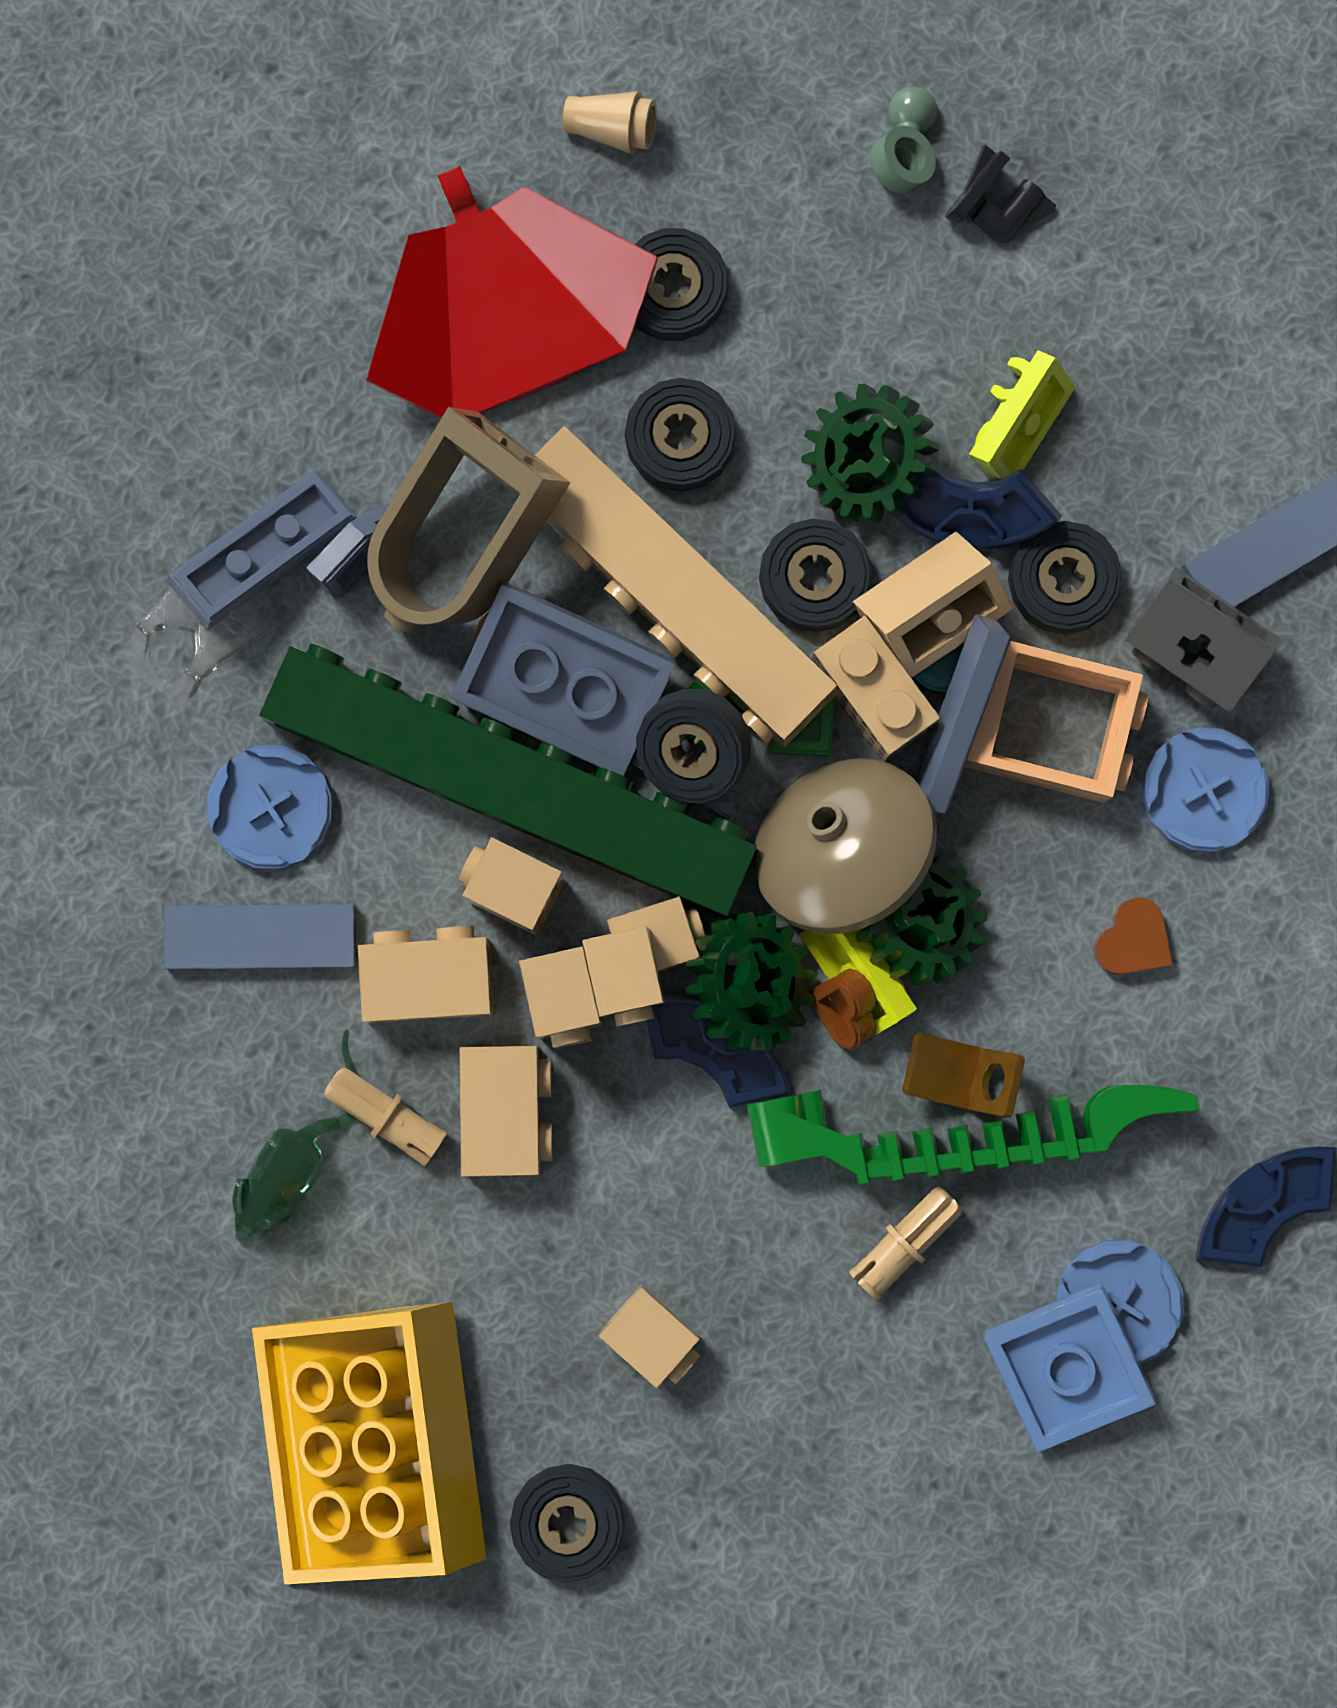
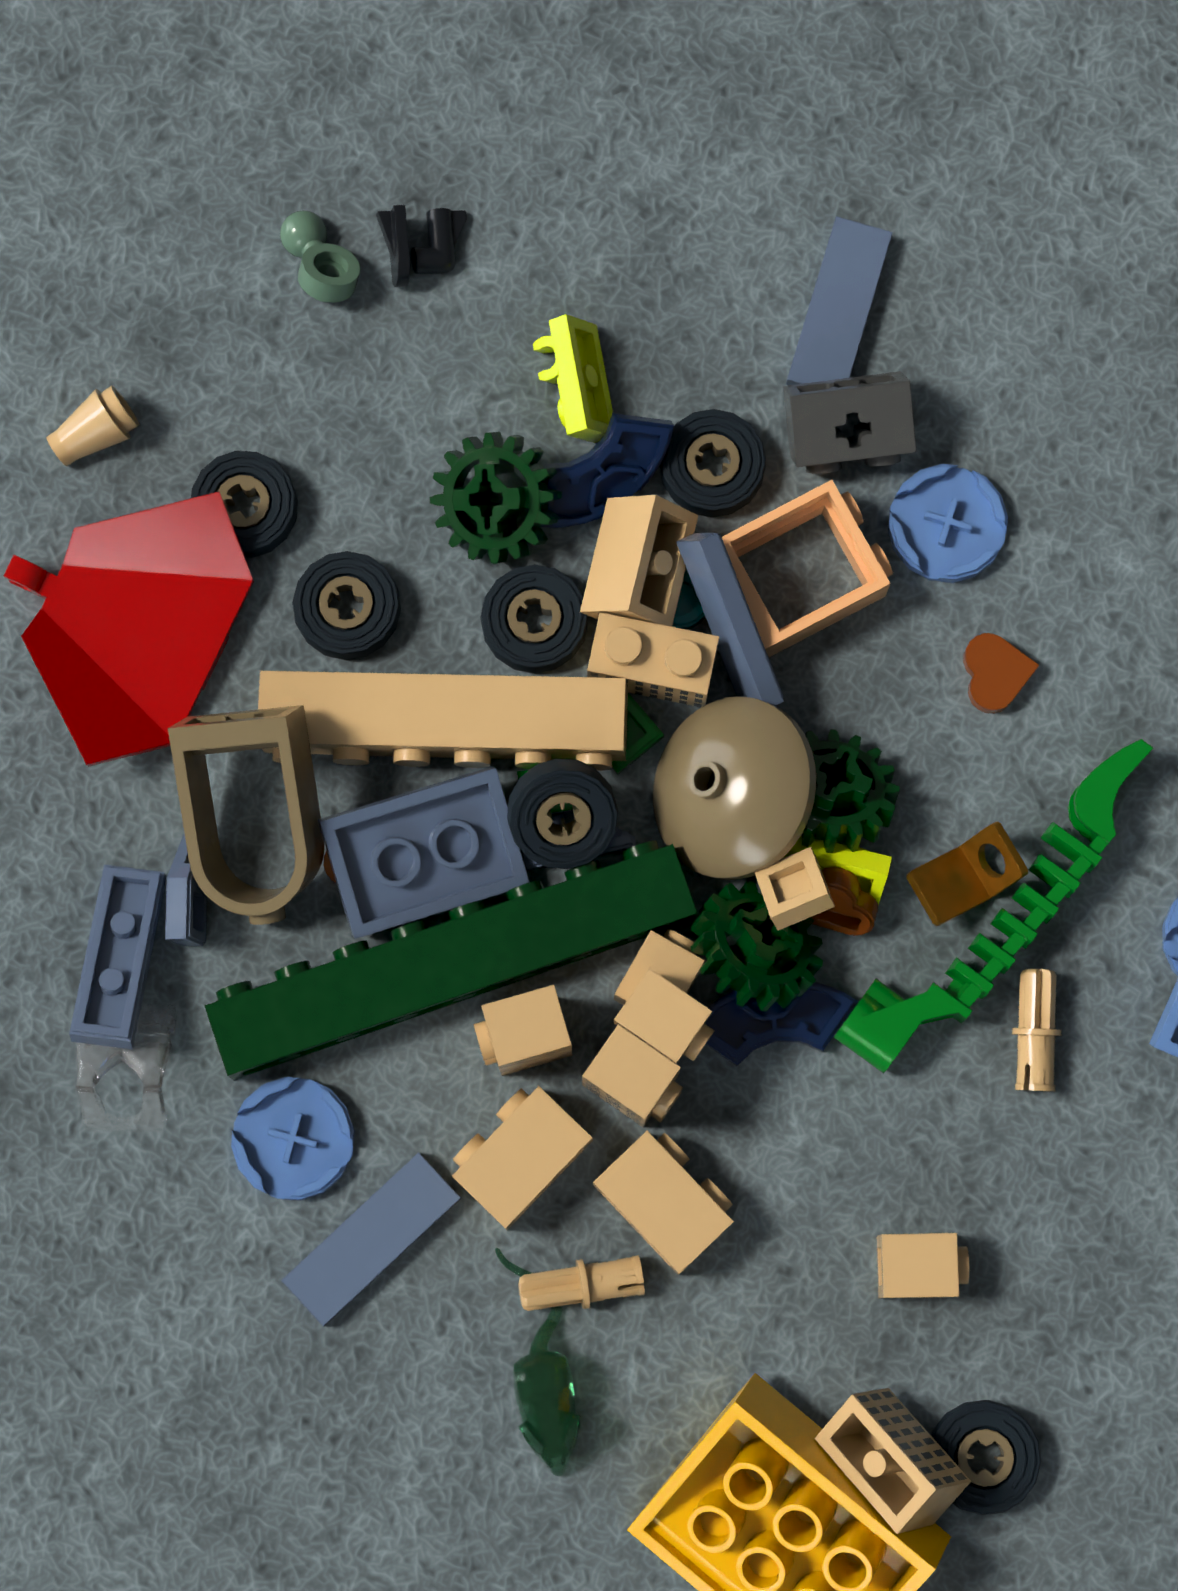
camera: 40 degrees left, 5 degrees down
none -> tan plate [755,847,835,931]
none -> tan brick [814,1388,971,1534]

